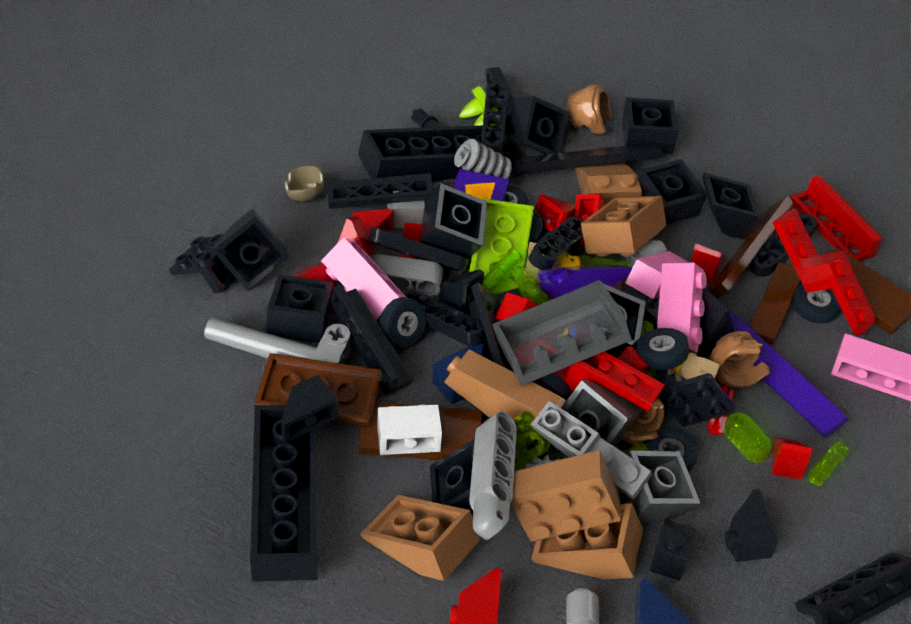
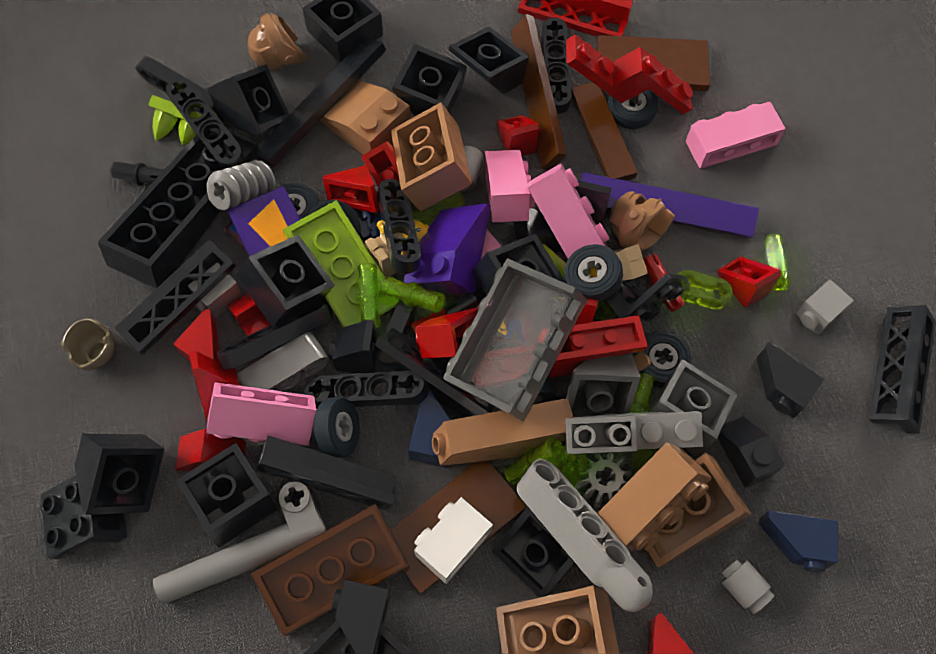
camera: 40 degrees left, 20 degrees up
none -> light grey brick [796,279,854,335]

